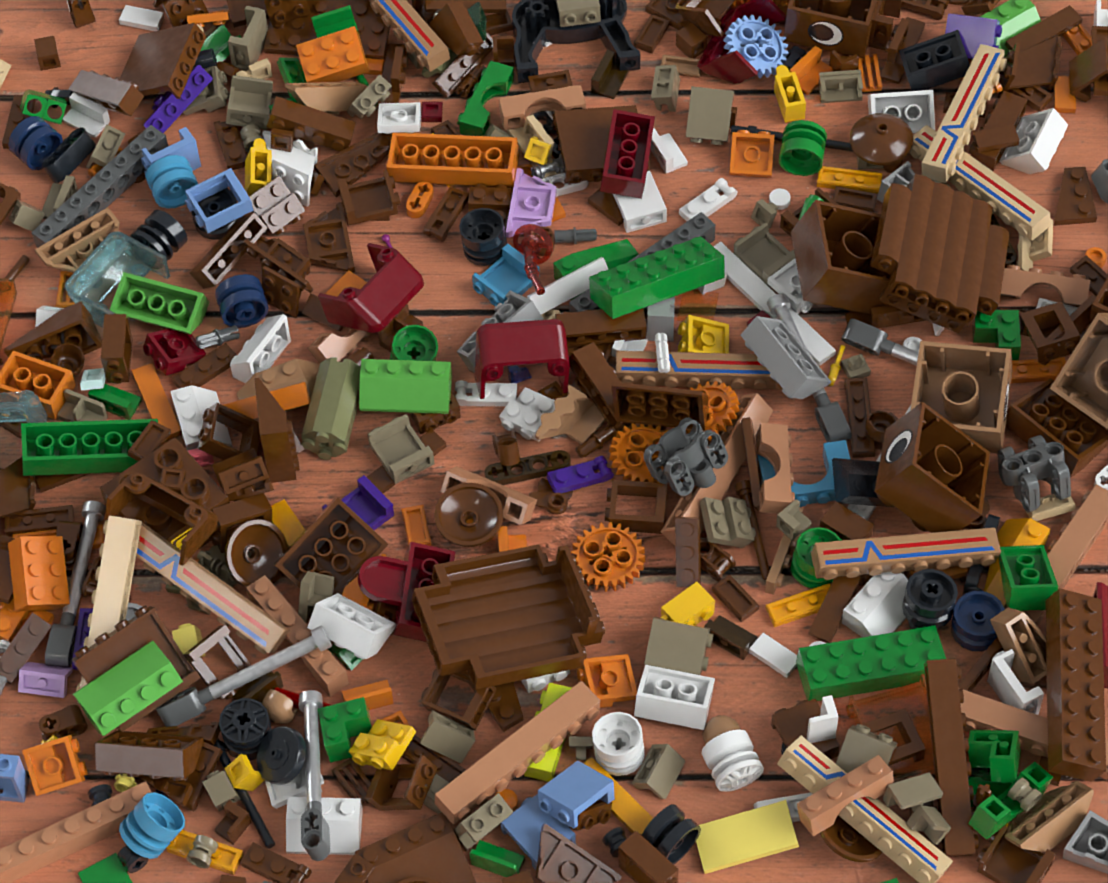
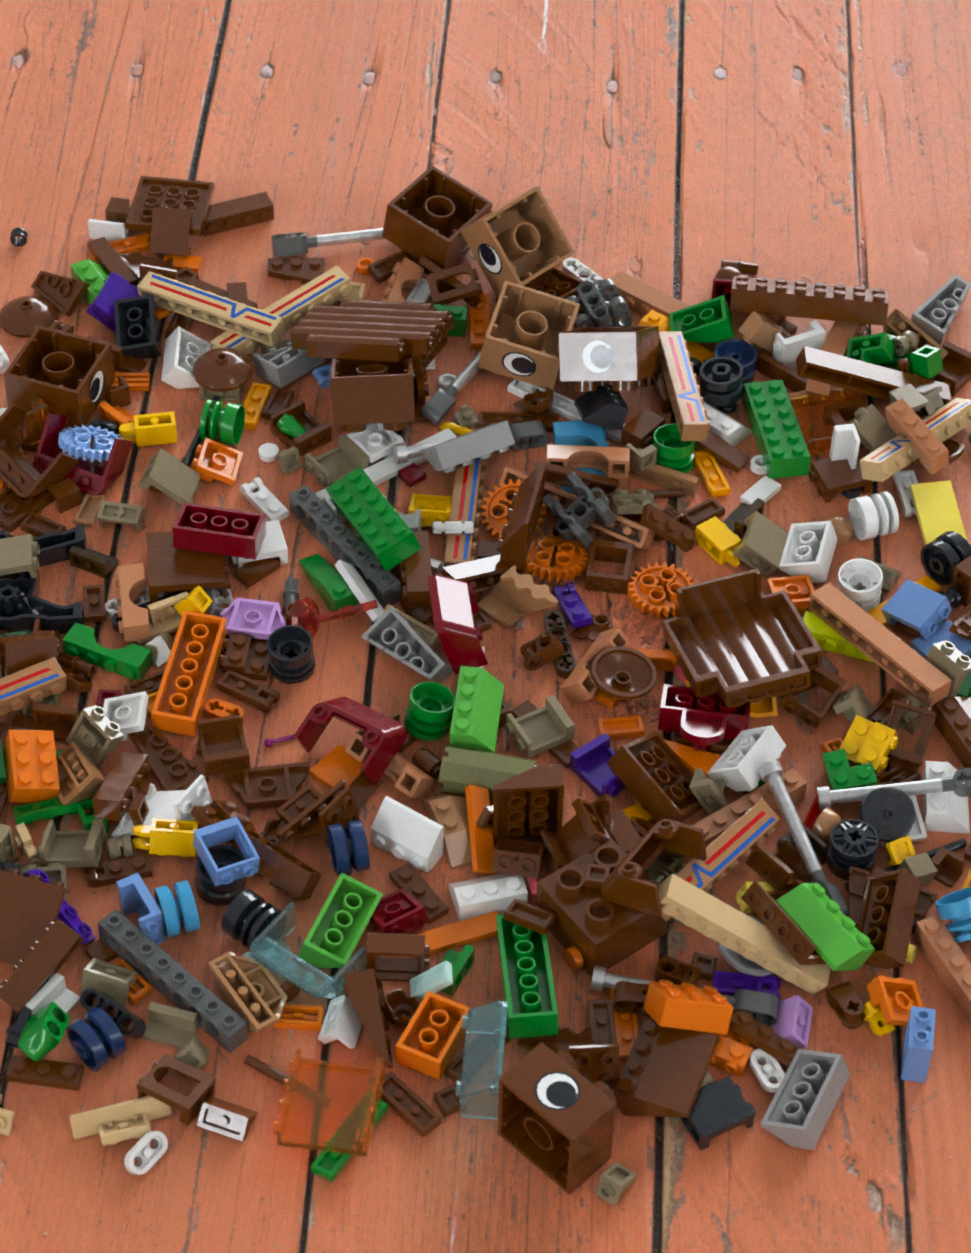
camera: 90 degrees left, 10 degrees down
dark tan panel [57,389,108,422] -> none
black wheel [88,784,113,806] -> none
dark grey axle [196,325,240,349] -> none
orange panel [342,680,394,710] -> none
dark azure panel [472,244,540,306] -> none
white plate [499,387,555,442] -> none
dark tan hinge [818,70,863,103] -> none
white slope [999,108,1068,174] -> none

